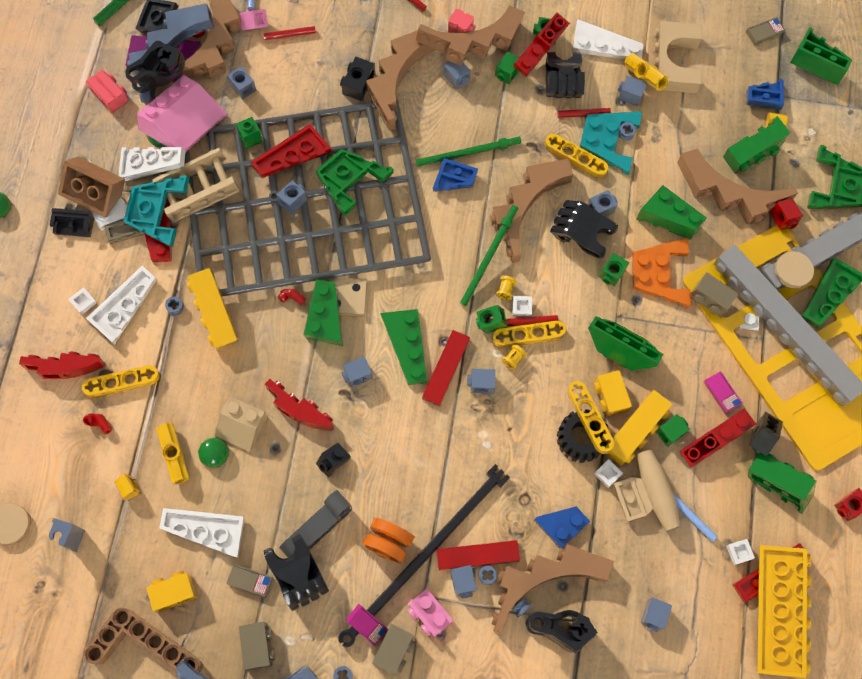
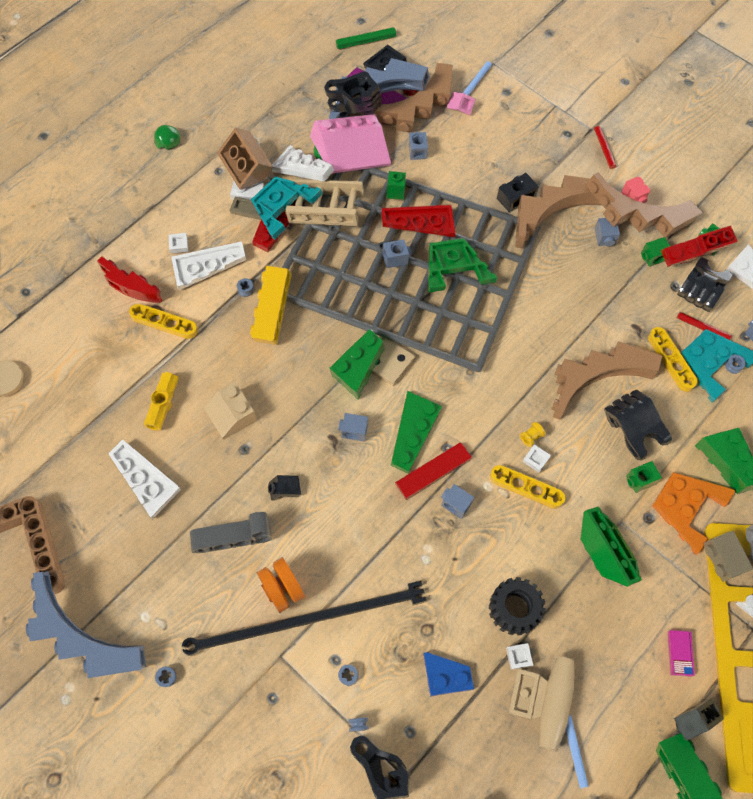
camera: 35 degrees right, 5 degrees down
sand blue hinge [49,518,85,552] -> none
black hinge [50,208,94,237] -> none
red arm [83,413,113,434] -> none
coral brick [86,70,128,113] -> none
yellow brick [114,474,141,500] -> none
yellow brick [146,571,197,613] -> none
green hair [198,438,229,468] -> none
dark tan tile [226,564,273,598] -> none
dark tan brick [239,622,275,671] -> none
red bar [264,26,316,40] -> none
black piece [264,533,329,611] -> none
red slope [265,379,334,431] -> none
red arm [278,289,306,306] -> none
dark pink tile [345,604,388,646] -> none
dark tan brick [372,624,416,675] -> none
bright pink bracket [407,588,453,638] -> none
green bar [416,136,521,167] -> none
blue wing [433,158,478,192] -> none
red tile [436,540,520,571] -> none
sand blue brick [450,565,477,599] -> none
green bar [460,205,519,306] -> none
green brick [476,305,508,334] -> none
medium nougat arch [491,544,614,633] -> none
yellow bush [502,345,527,370] -> none
red bar [506,315,558,326] -> none
yellow beam [567,381,614,454] -> none
sand blue brick [588,190,618,217] -> none
yellow brick [593,370,632,417] -> none
yellow brick [606,390,672,466] -> none
green brick [655,414,690,447] -> none
red slope [679,408,756,468] -> none

